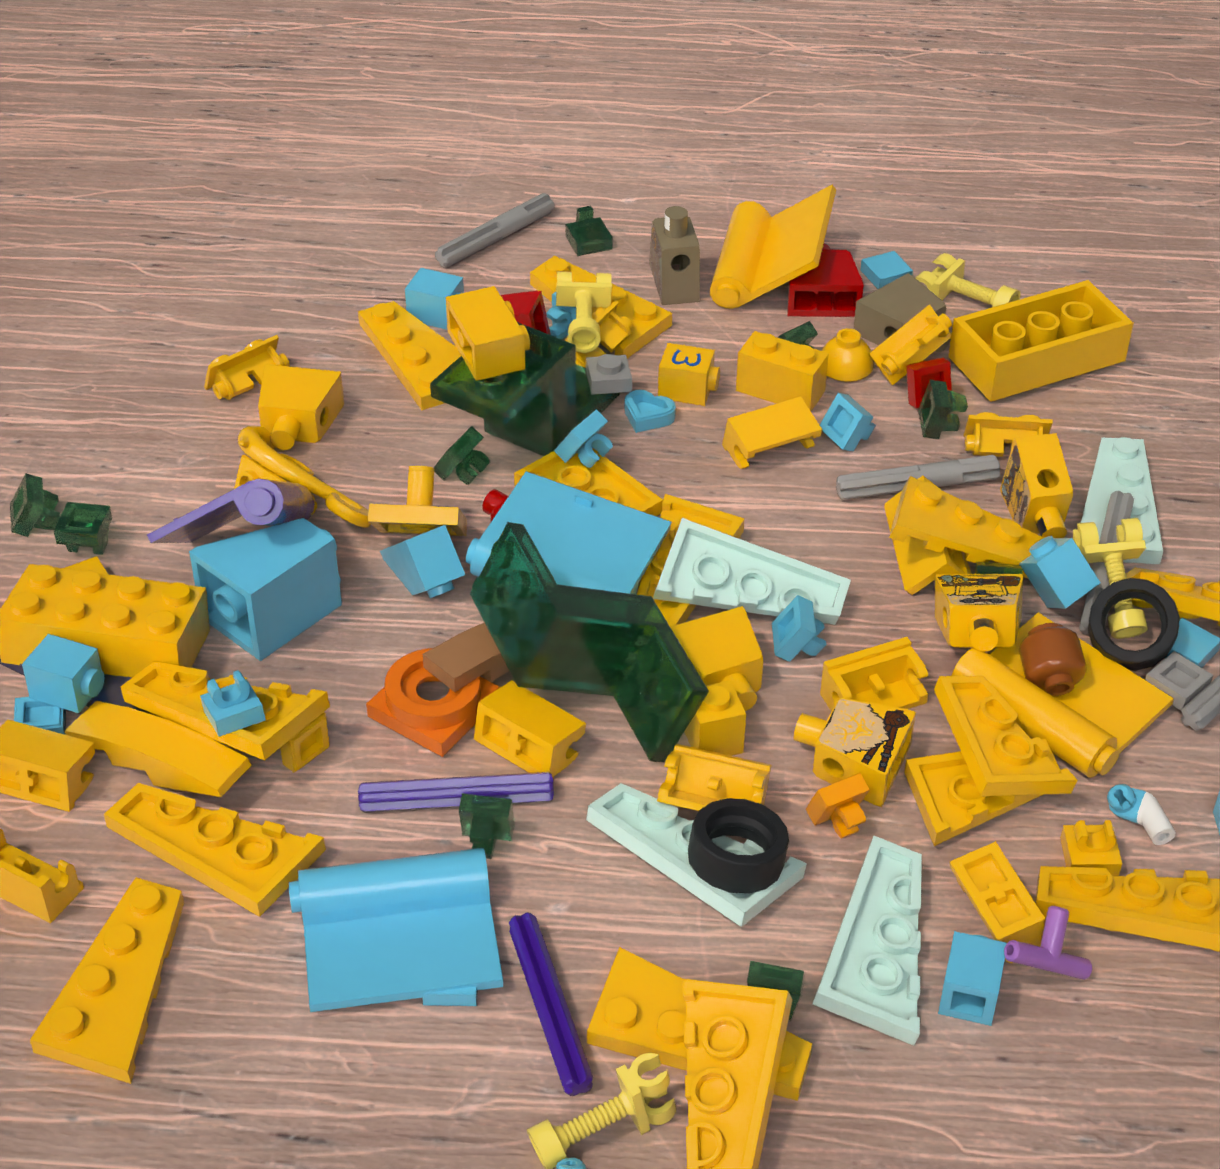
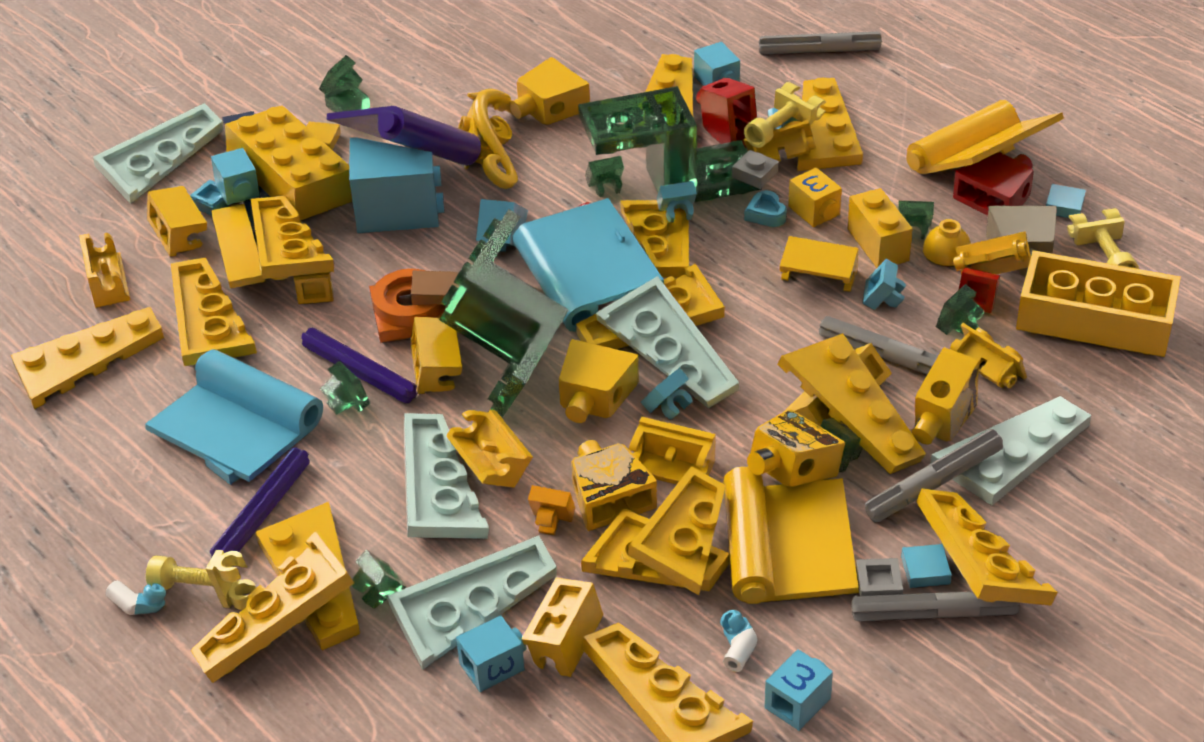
camera: 45 degrees right, 0 degrees up
medium azure tile [200,670,266,737] -> none
yellow hinge [204,335,290,400] -> none
yellow tile [368,466,467,536] -> none
yellow brick [446,286,530,381] -> none
clear green tile [565,206,612,256] -> none
dark tan torso [649,206,700,305] -> none
yellow brick [683,680,746,756] -> none
black tyre [688,798,789,894] -> none
medium lavender piece [1004,906,1092,980] -> none
medium azure brick [1019,536,1101,609] -> none
dark orange head [1019,623,1087,696] -> none
yellow tile [1060,820,1122,876] -> none
light yellow bar [1073,518,1148,639] -> none
black tyre [1088,578,1180,671] -> none

